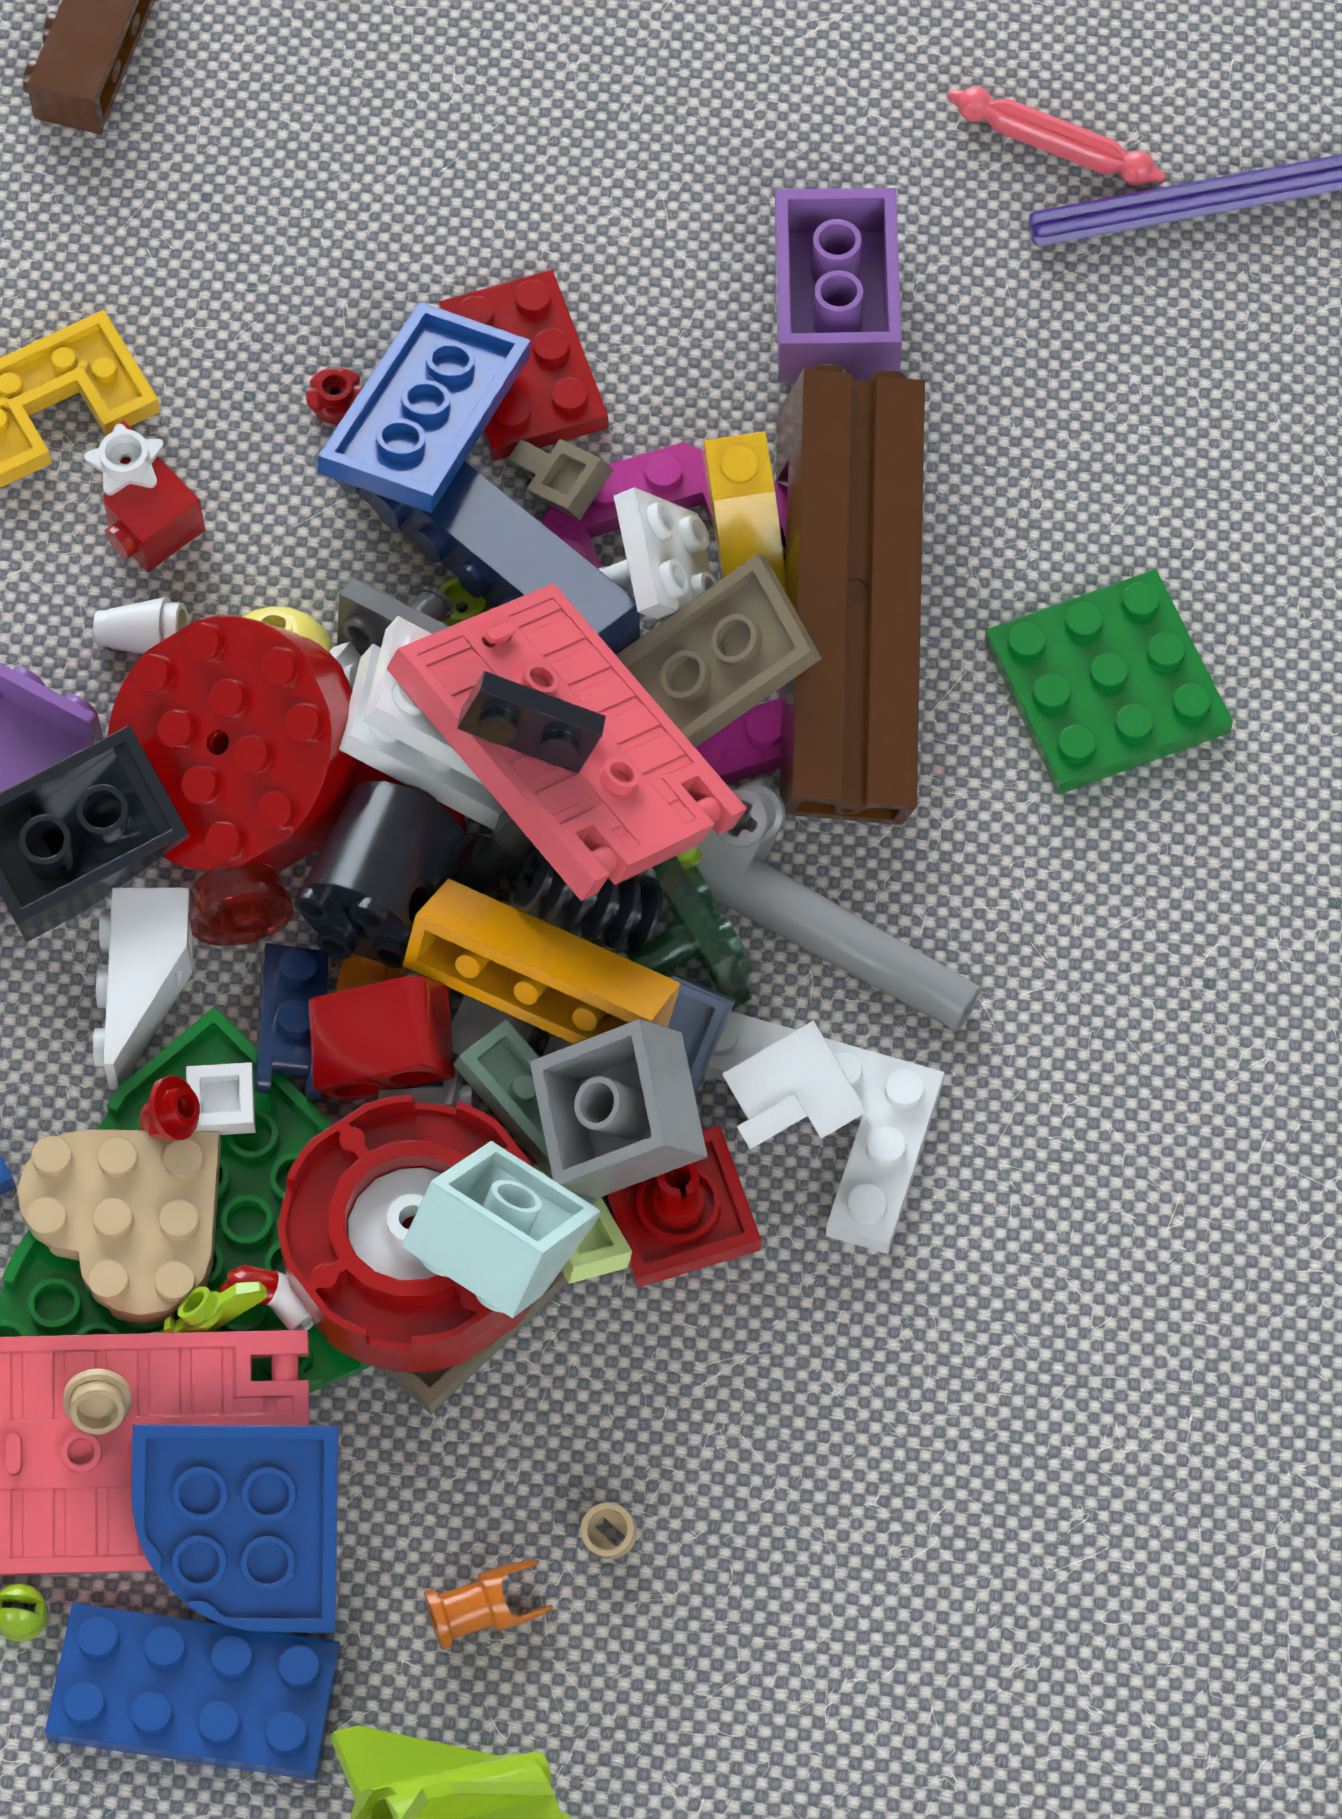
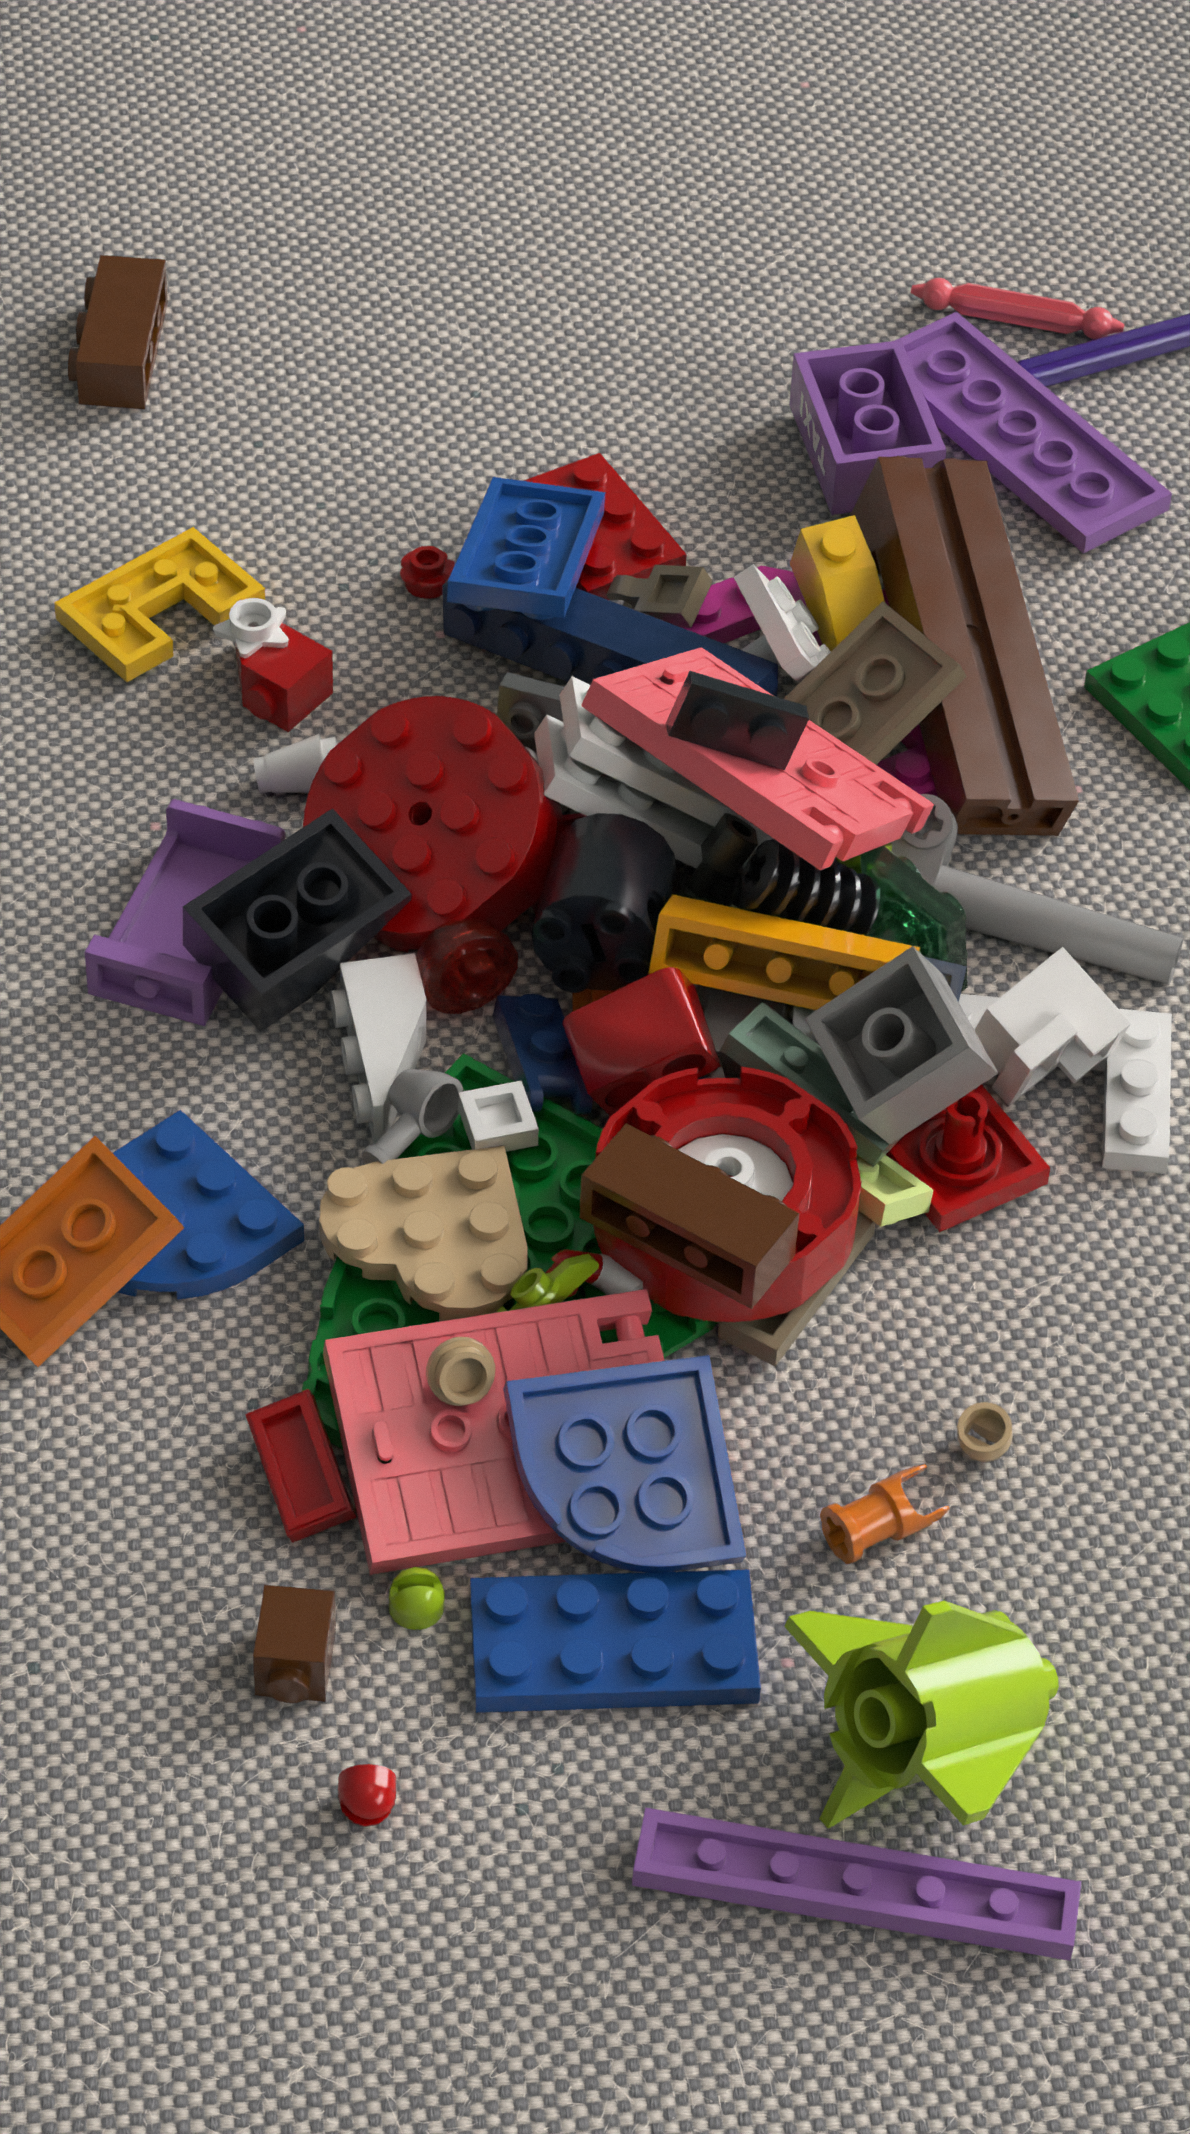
camera: 15 degrees left, 15 degrees down
red plate [139,1075,200,1141] -> none
light aqua slope [401,1141,601,1318] -> none
none -> light grey bar [362,1069,463,1164]
none -> reddish brown brick [579,1123,799,1309]
none -> medium lavender plate [895,311,1172,554]

